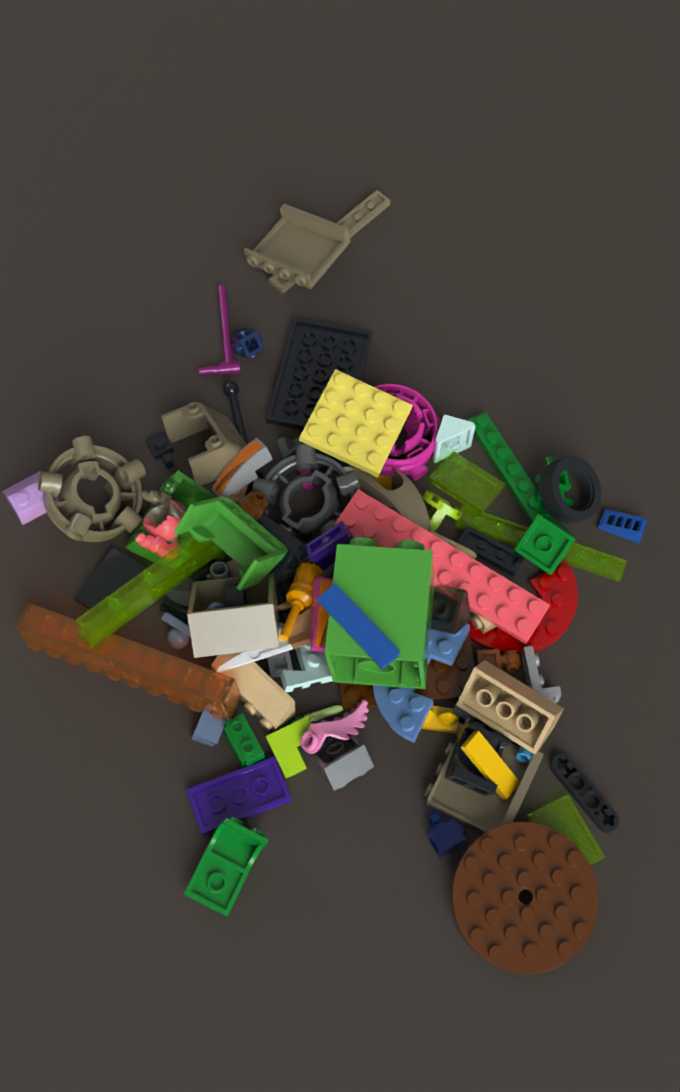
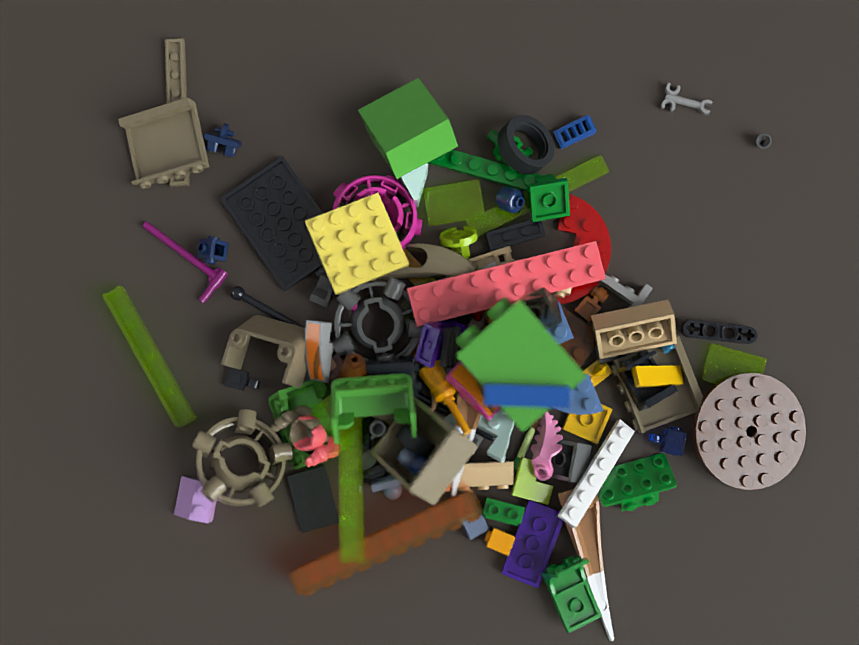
camera: 45 degrees left, 20 degrees up
none -> clear neon green tile [102,285,197,428]
none -> dark blue hips [203,123,242,157]
none -> bright green container [358,78,458,179]
none -> light orange brick [484,527,516,556]
none -> dark blue head [495,186,524,213]
none -> white plate [558,420,635,528]
none -> medium nougat plate [558,488,614,641]
none -> yellow tile [562,404,613,445]
none -> green bracket [597,453,677,512]

